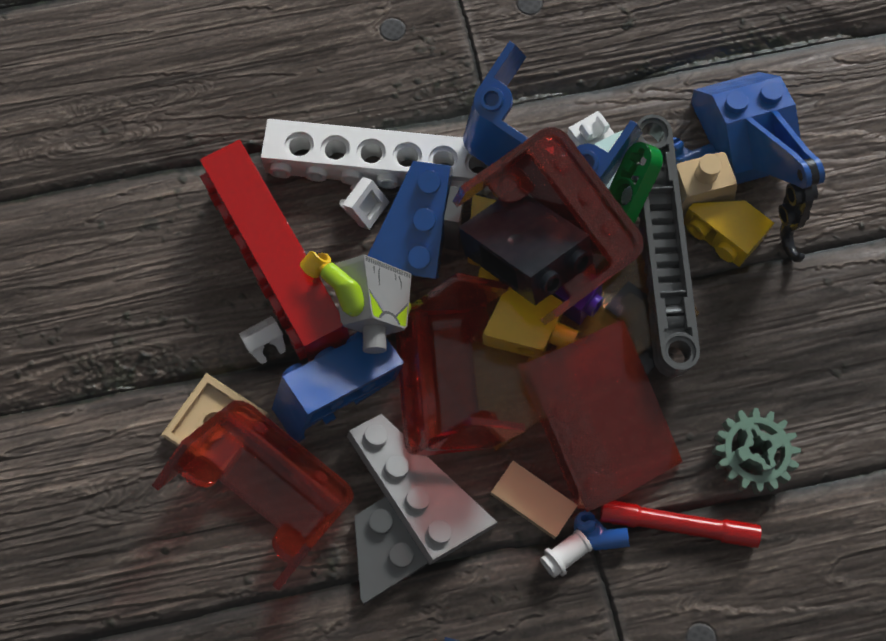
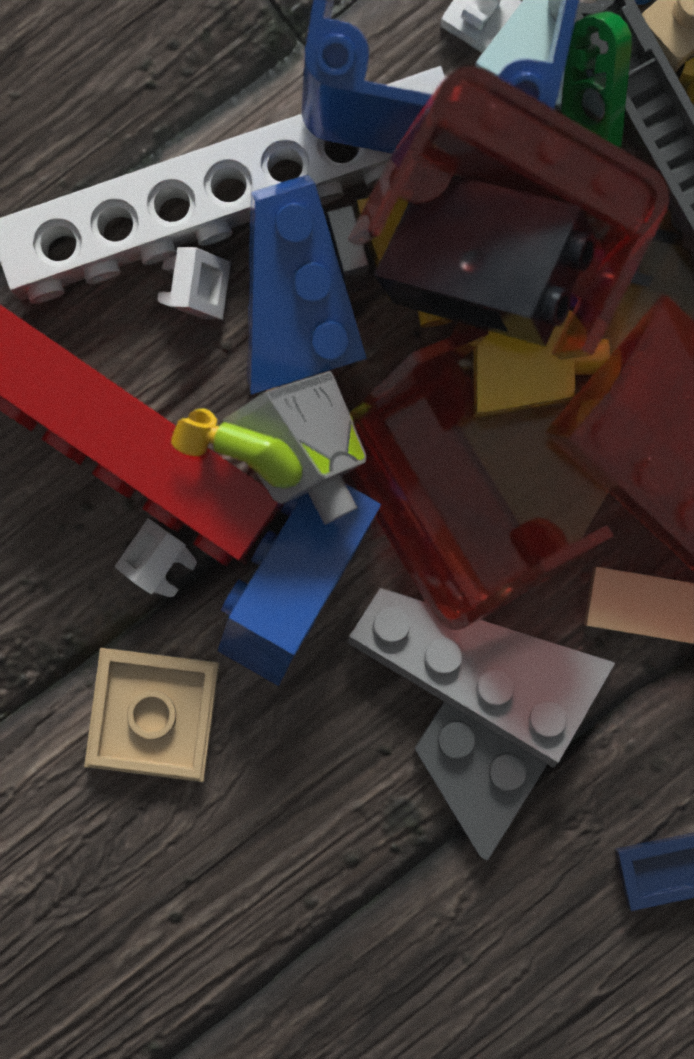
camera: 25 degrees left, 15 degrees up
clear red windscreen [152,400,354,590] -> none

